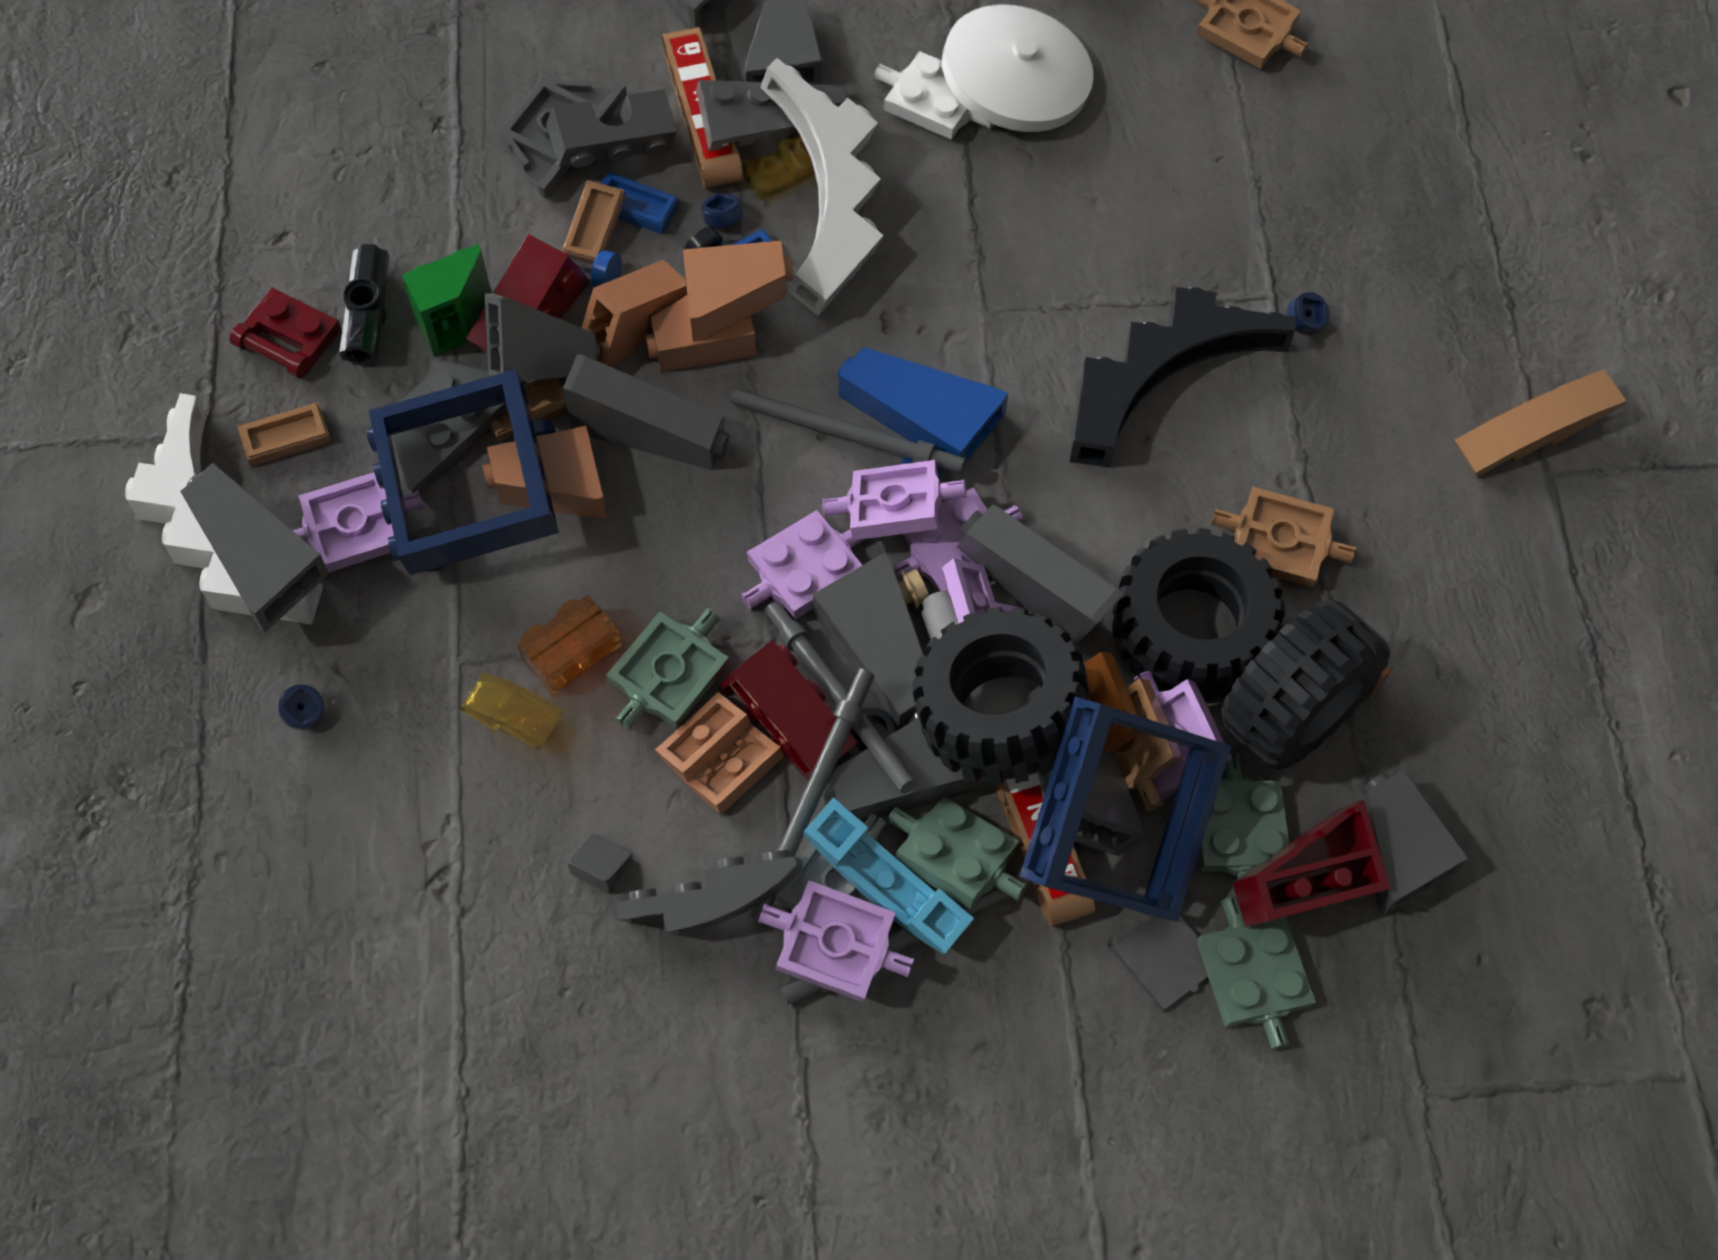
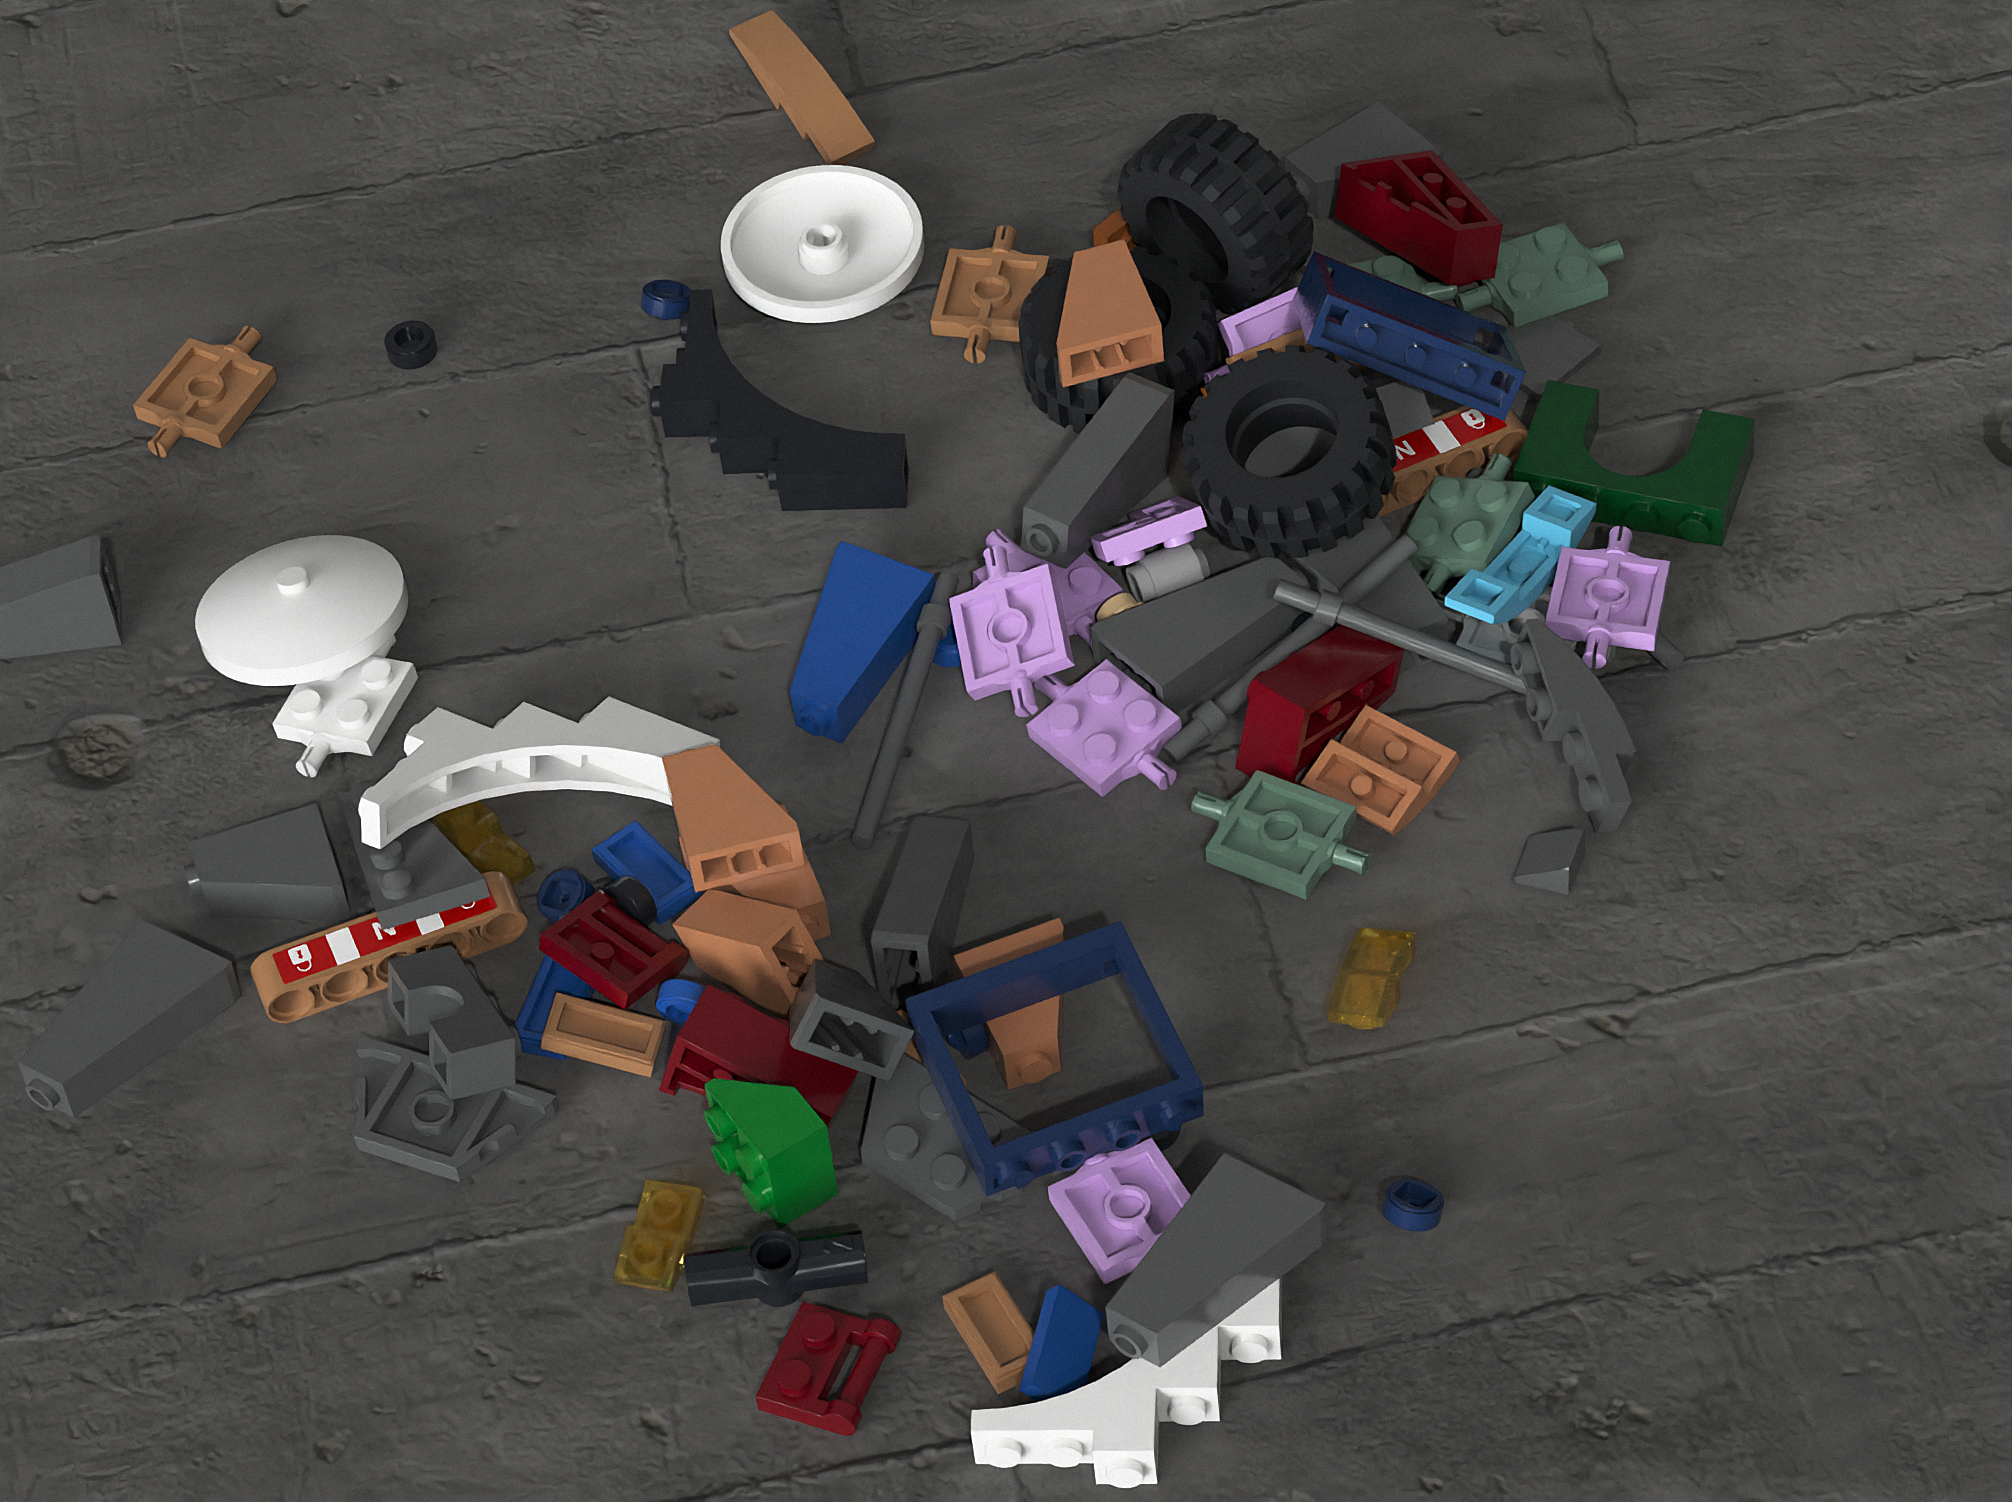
camera: 90 degrees left, 15 degrees down
clear orange brick [517,595,622,695] -> none
none -> black tile [384,321,438,370]
none -> dark red plate [539,890,690,1010]
none -> clear yellow slope [613,1179,706,1293]
none -> white dish [721,165,925,323]
none -> blue tile [1019,1284,1105,1402]
none -> nougat slope [1056,239,1164,387]
none -> dark green arch [1514,380,1755,547]

